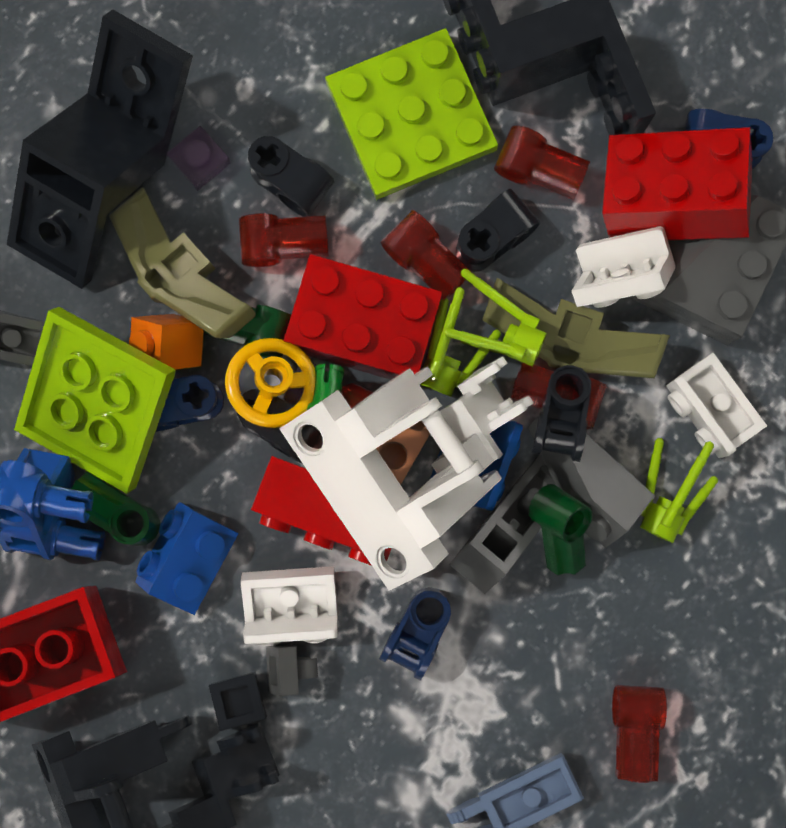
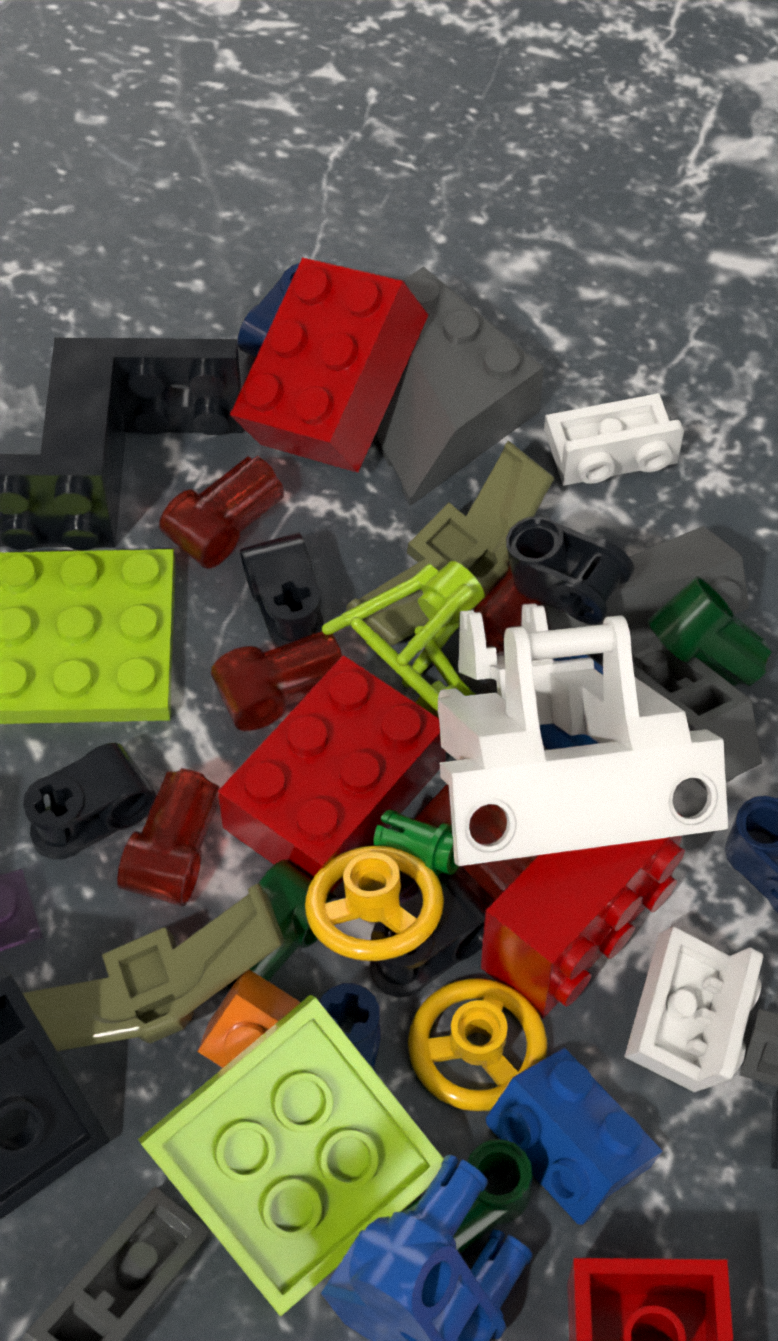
camera: 65 degrees left, 25 degrees down
white bracket [572,226,676,308] -> none
lime plant [640,438,718,543] -> none
none -> yellow piece [408,978,547,1111]

